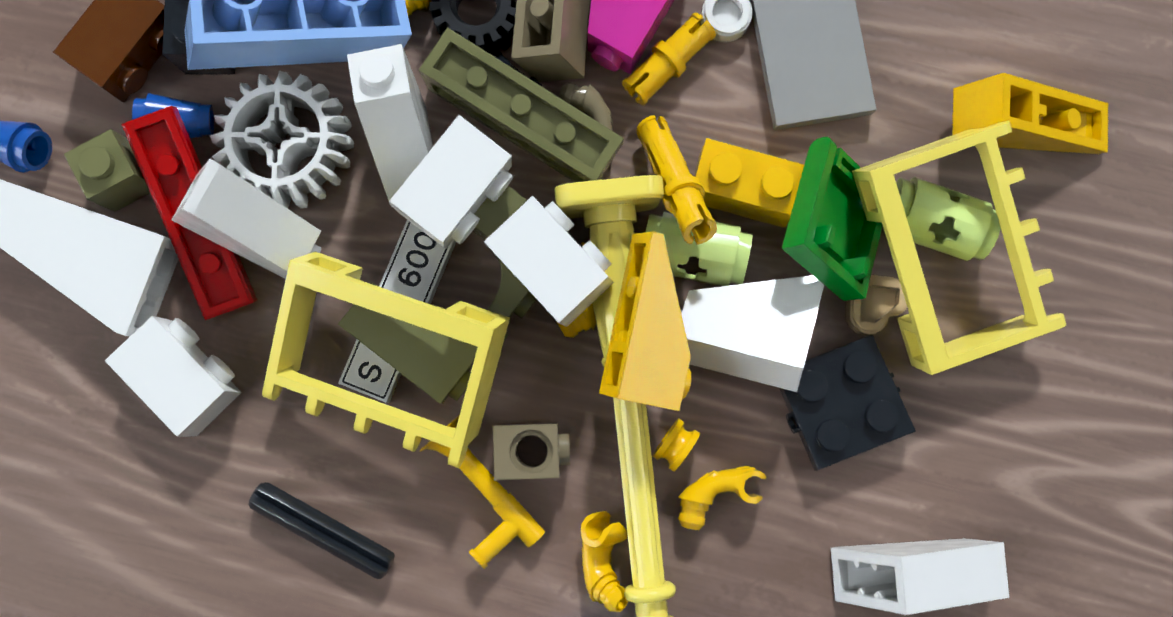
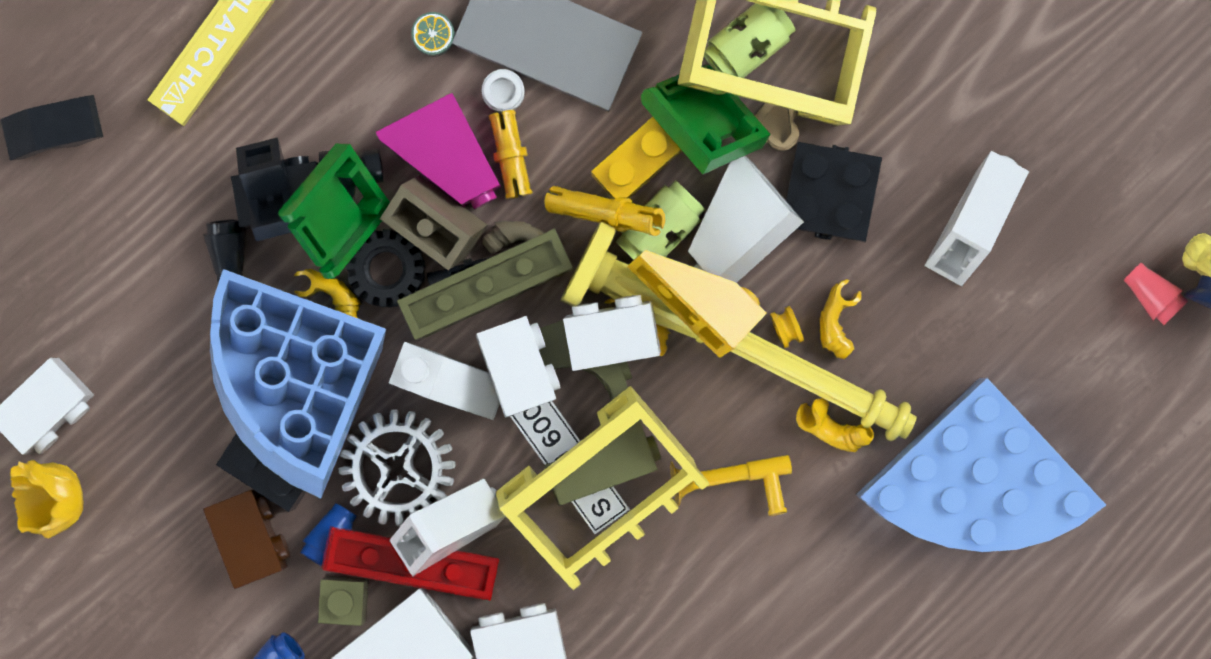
camera: 55 degrees left, 5 degrees up
black axle [248,482,395,579] -> none
dark tan brick [493,423,570,480] -> none

